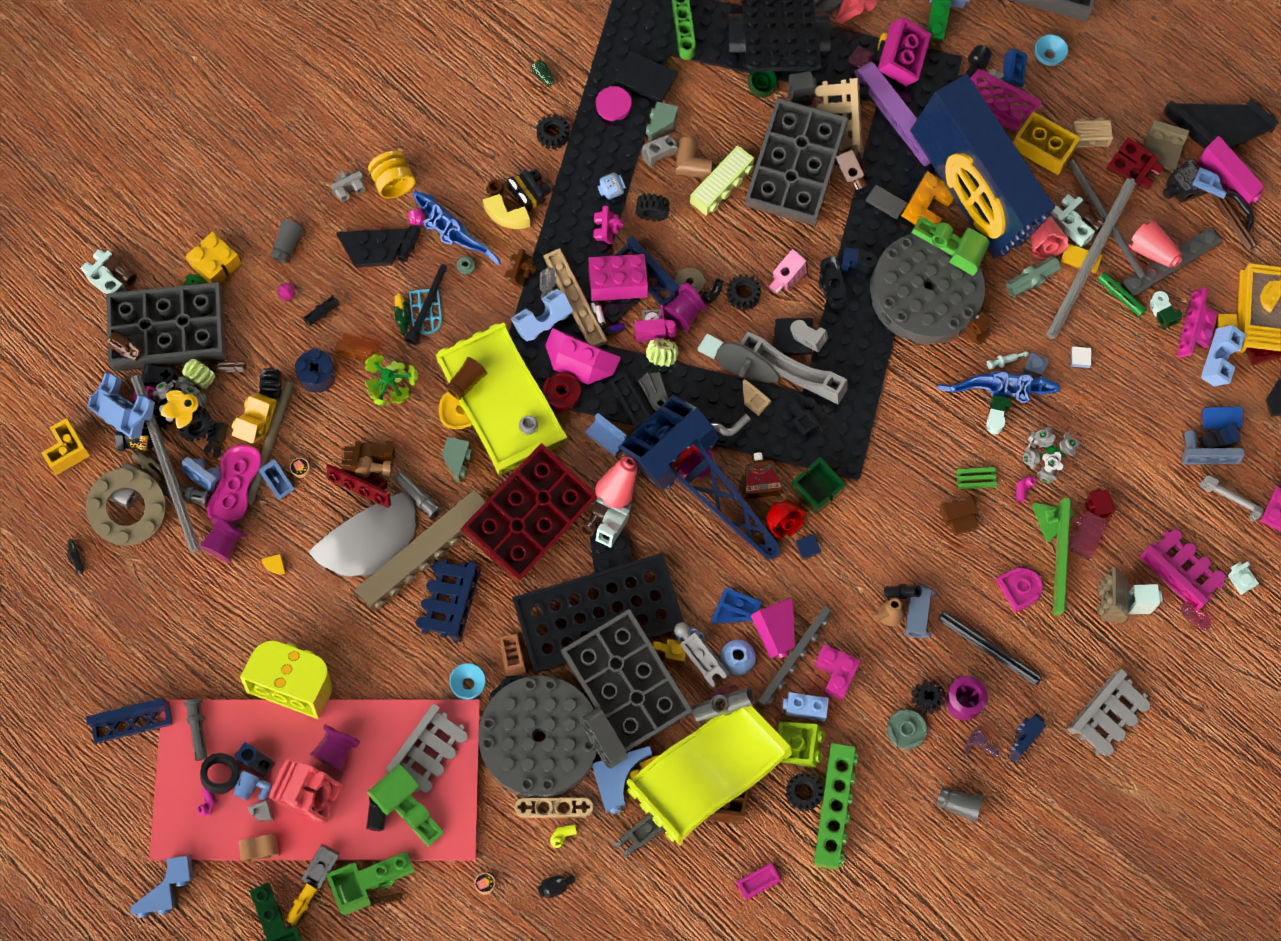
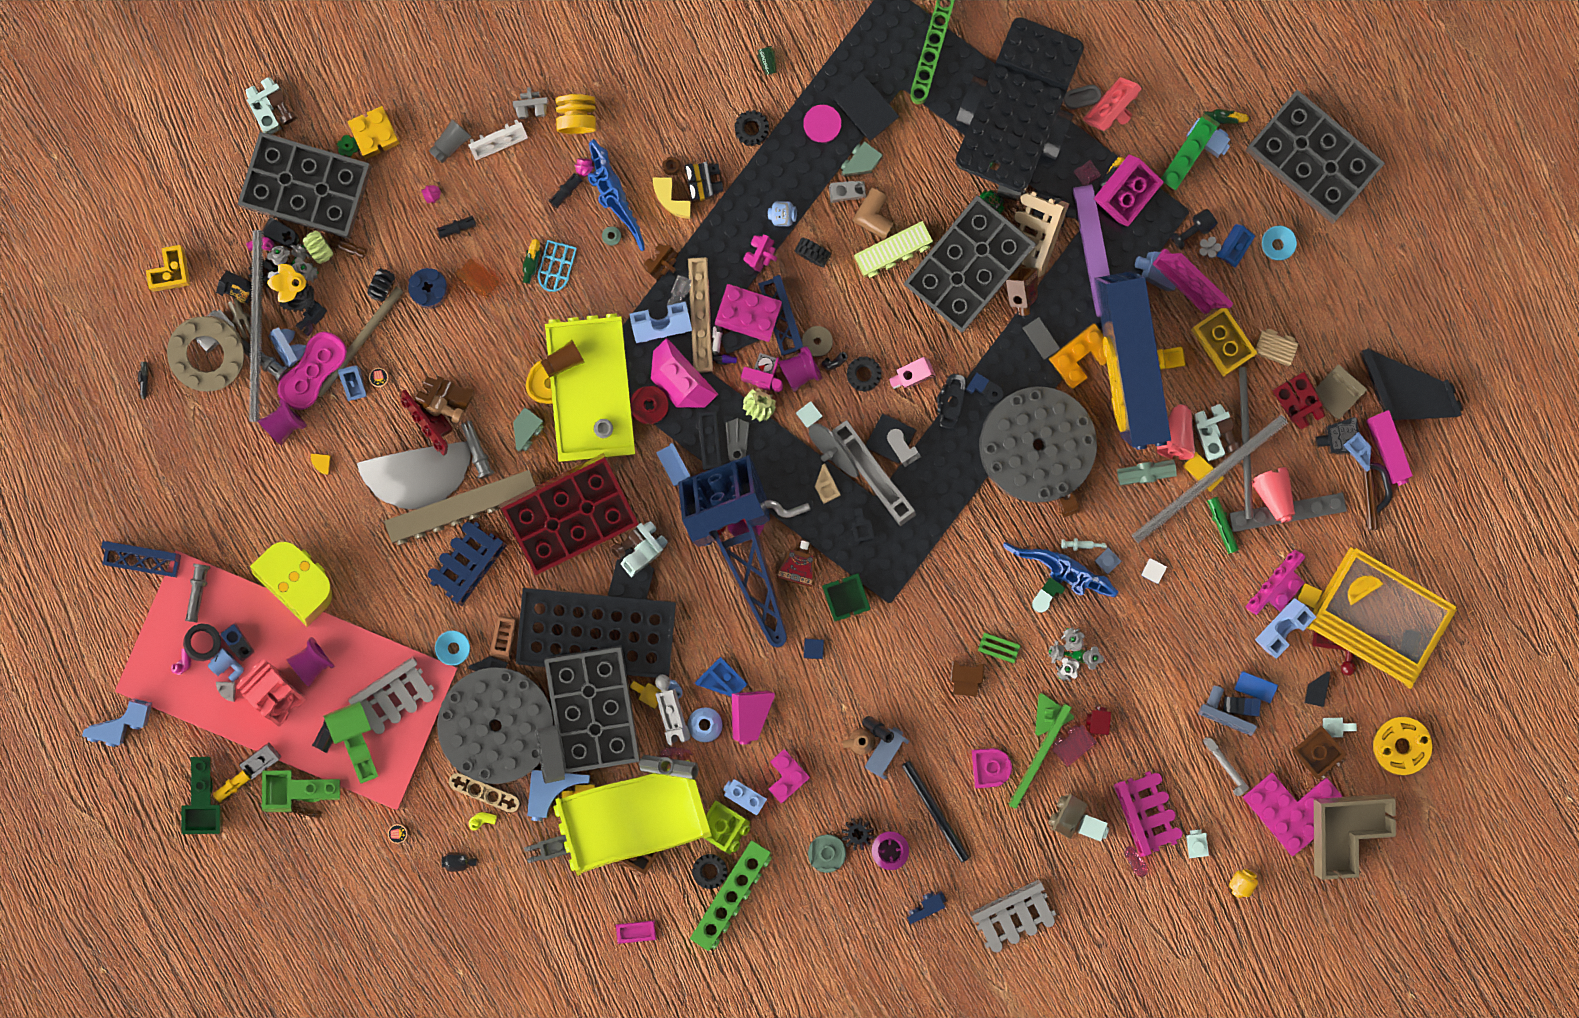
camera: 30 degrees right, 15 degrees up
medium blue bracket [87,372,155,438] -> none
reddish brown hinge [107,332,143,361] -> none
yellow brick [232,392,277,443] -> none
medium nougat axle [239,834,280,862] -> none
black wing [336,228,408,268] -> none
lime plant [365,354,418,406] -> none
black piece [404,264,447,345] -> none
coral cone [595,457,638,509] -> none
dark grey plate [756,606,831,708] -> none
red cylinder [766,500,806,539] -> none
bright green plate [911,216,990,276] -> none
dark grey plant [936,787,984,823] -> none
plant [965,726,999,757] -> none
dark pink arm [1016,476,1036,502] -> none
leg [1149,291,1183,330] -> none
none -> white plate [468,120,528,160]

